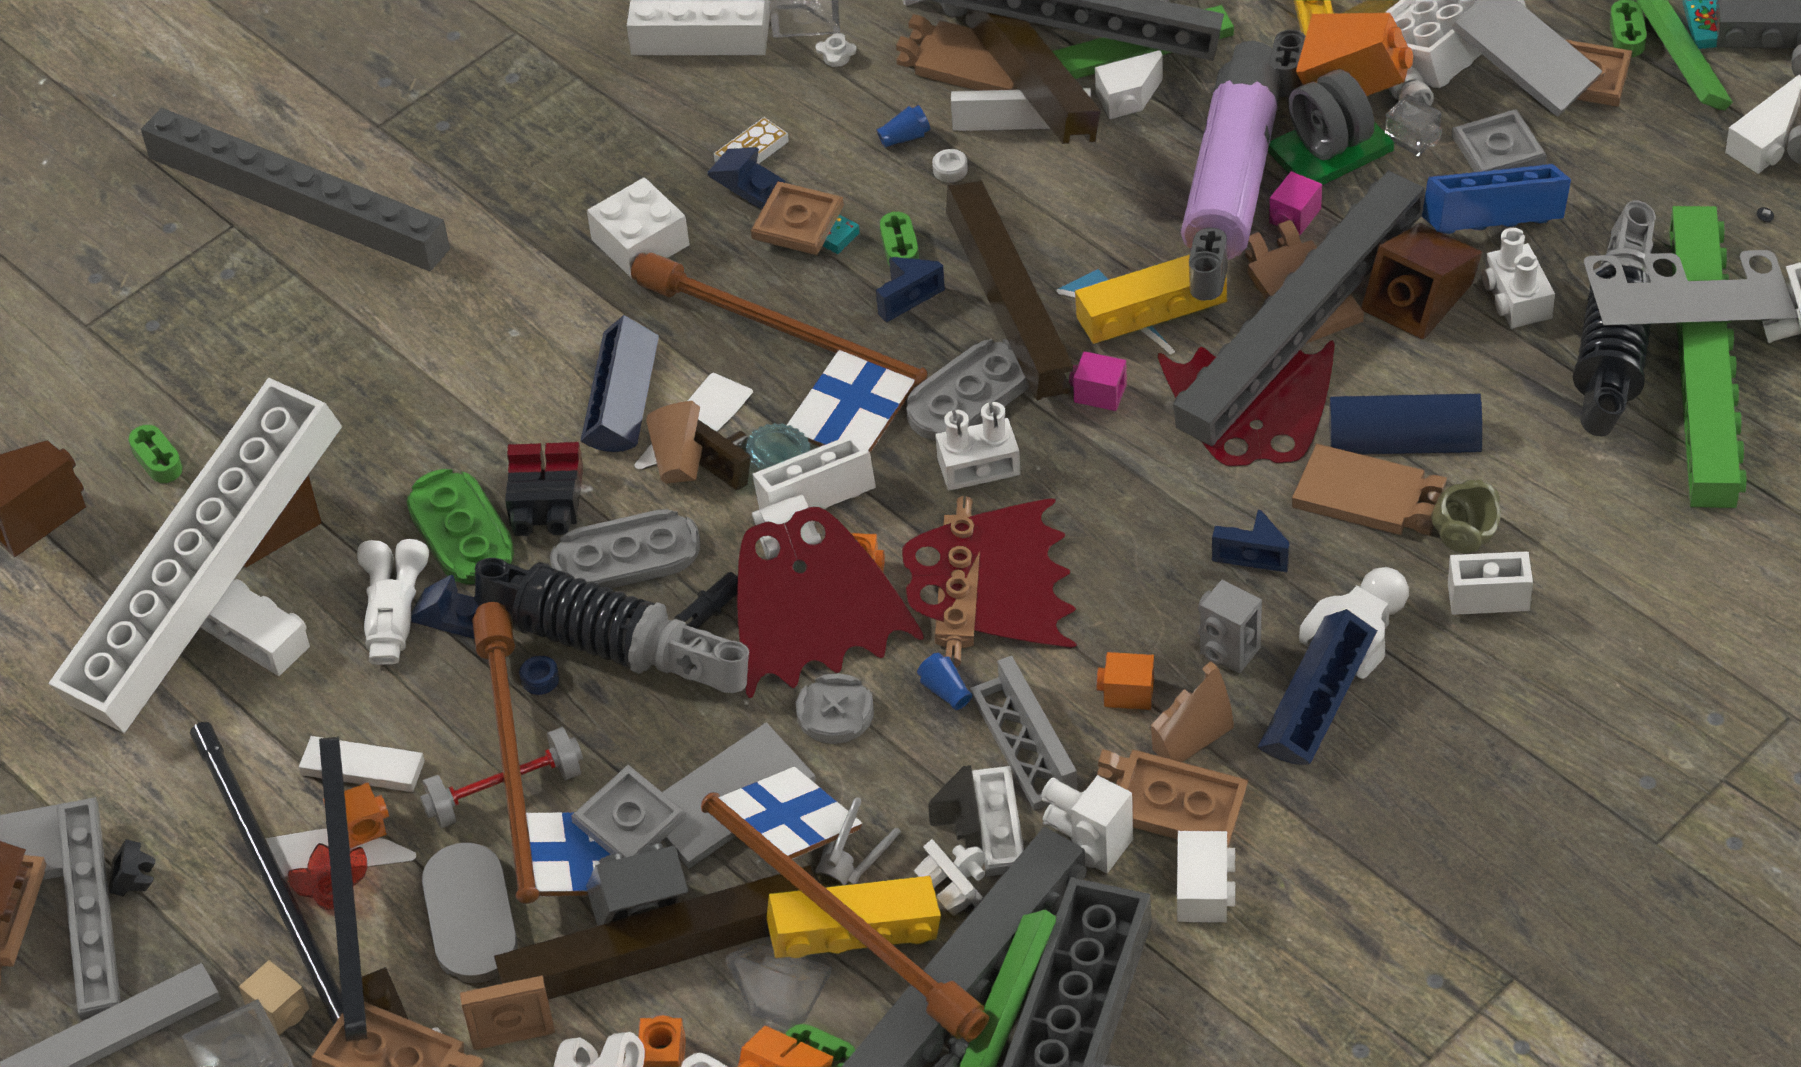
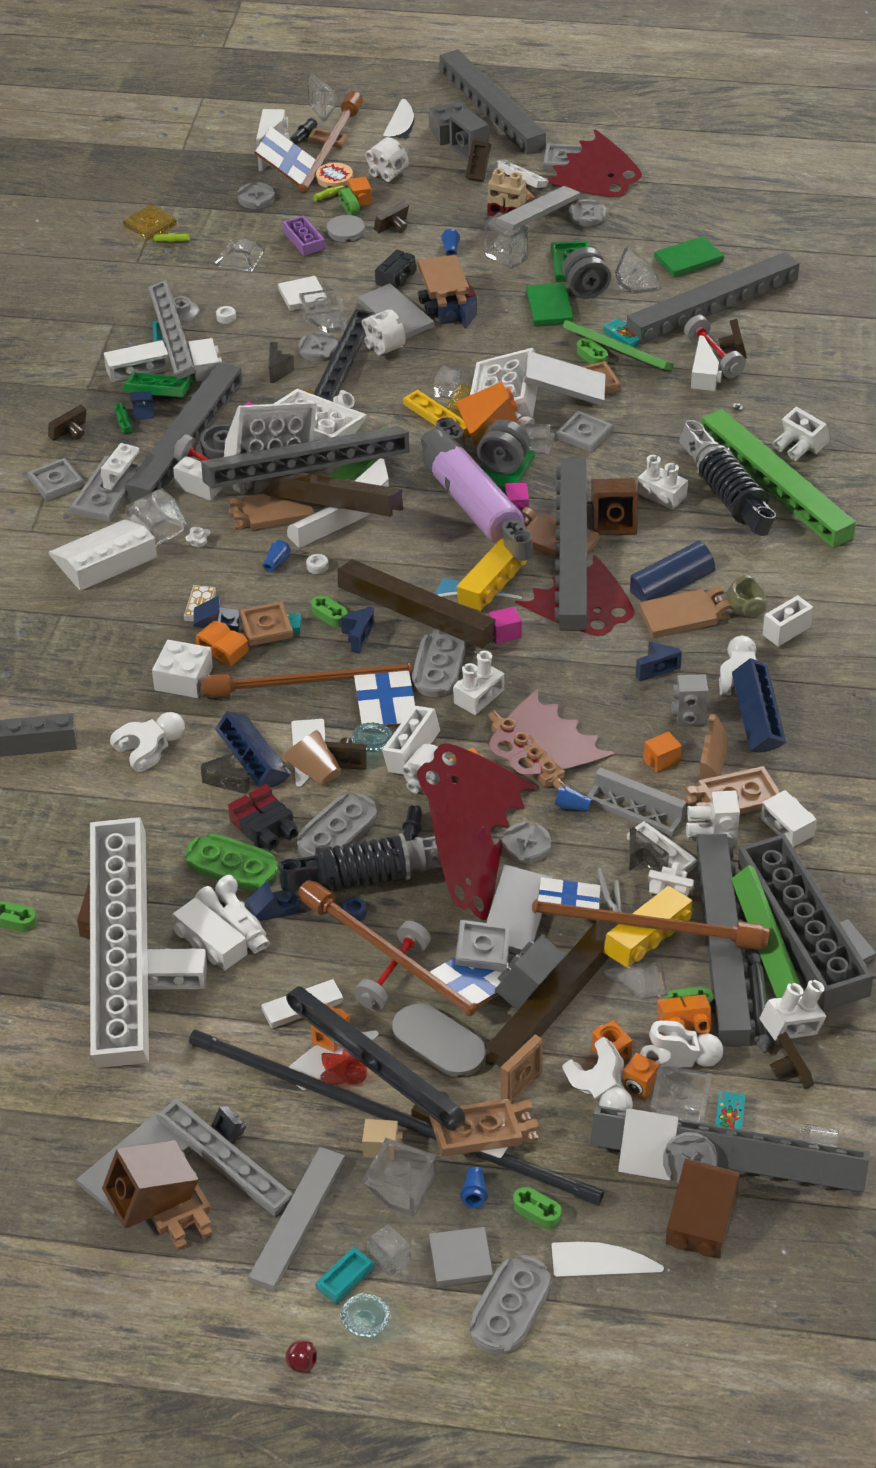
camera: 40 degrees left, 5 degrees down
blue brick [1422,164,1571,234] -> none
light grey piece [1584,250,1798,325] -> none
none -> white piece [110,712,185,772]
none -> white brick [173,897,247,971]
none -> orange brick [196,621,249,667]
none -> clear smoke slope [201,753,250,794]
none -> dark red piece [428,797,502,920]

